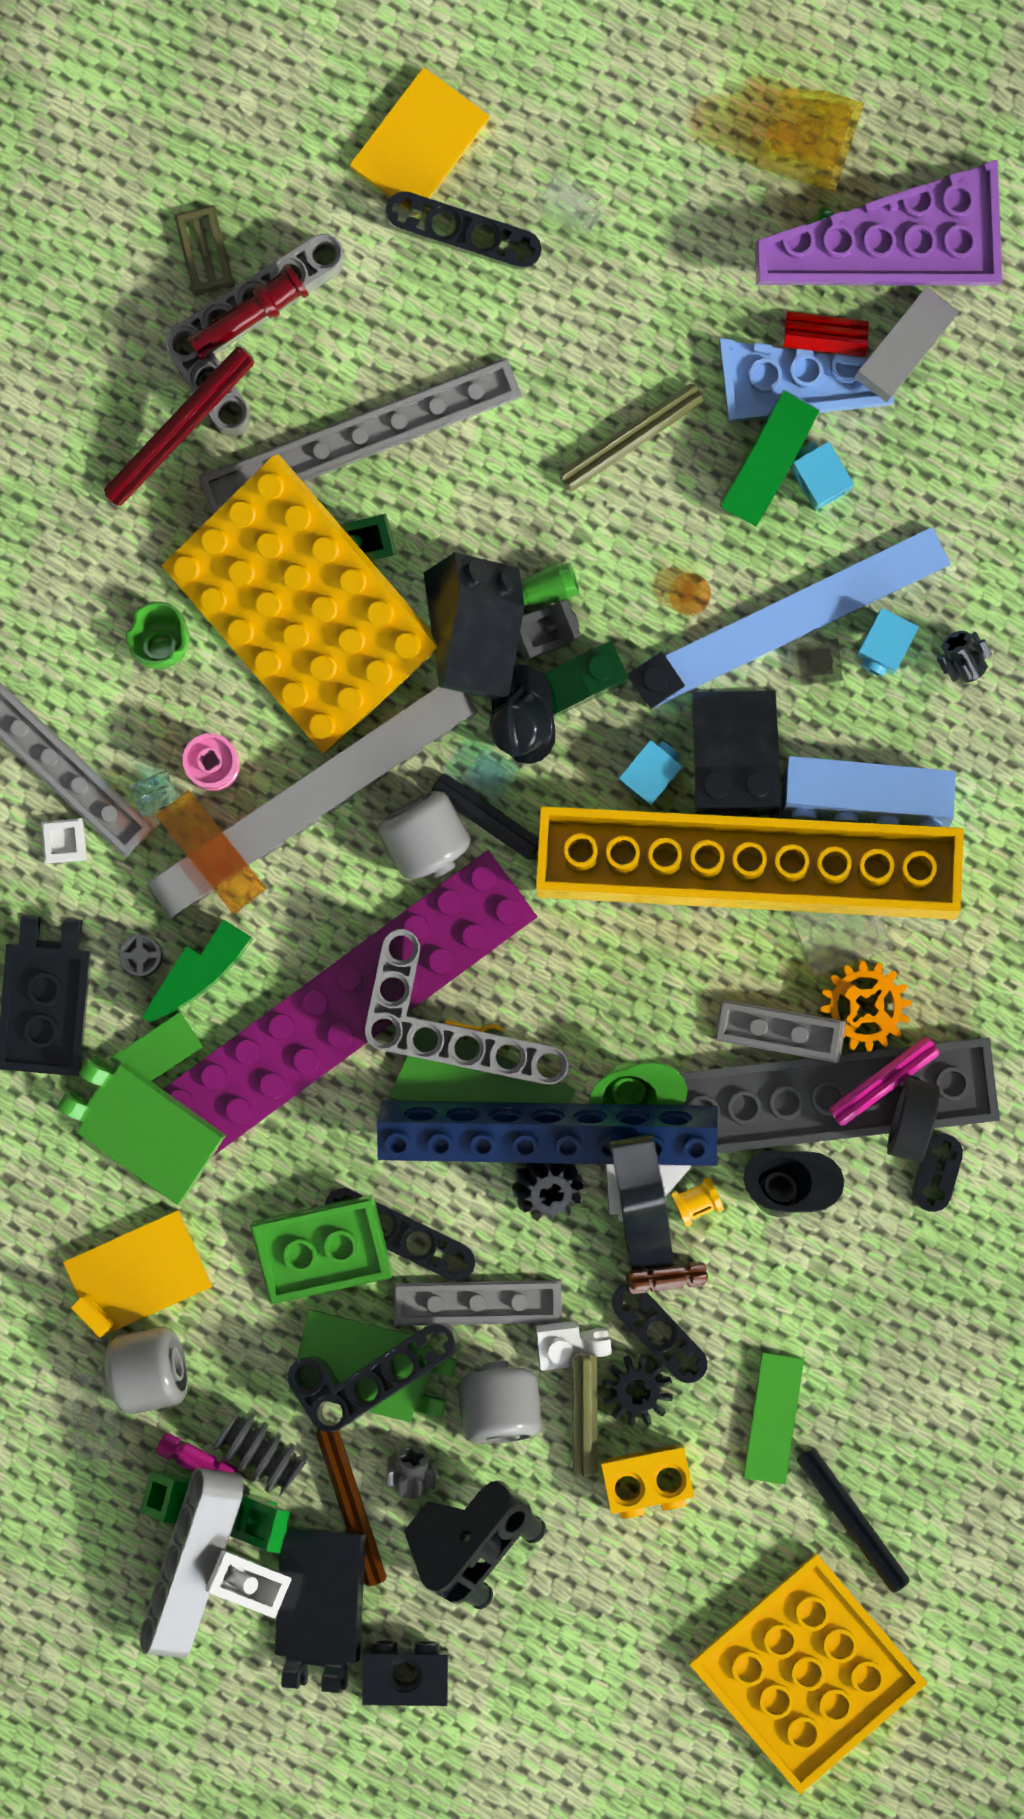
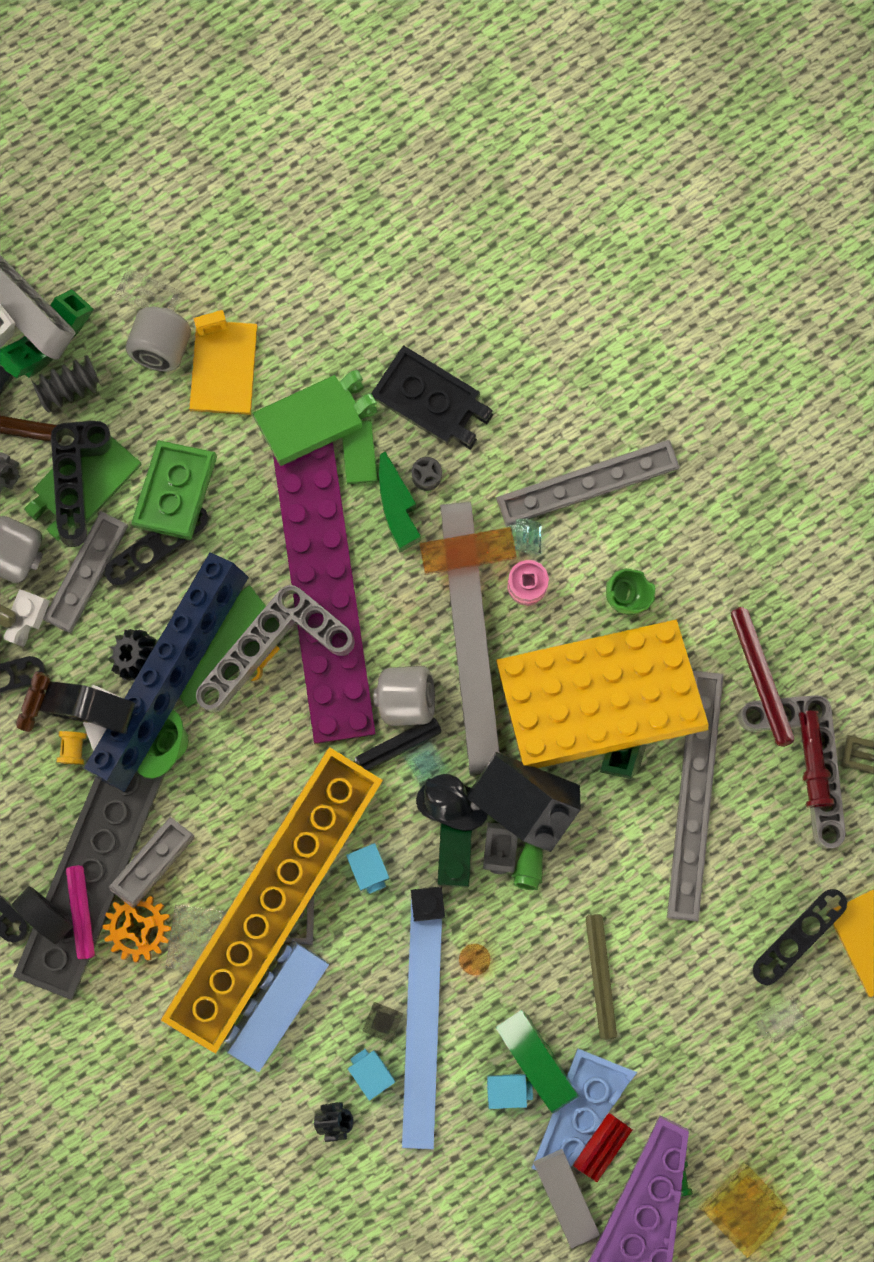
camera: 120 degrees right, 5 degrees down
white tile [41,818,87,864] -> none
dark pink axle [156,1433,236,1473] -> none
black slope [692,690,781,816] -> none
black piece [743,1151,845,1217] -> none

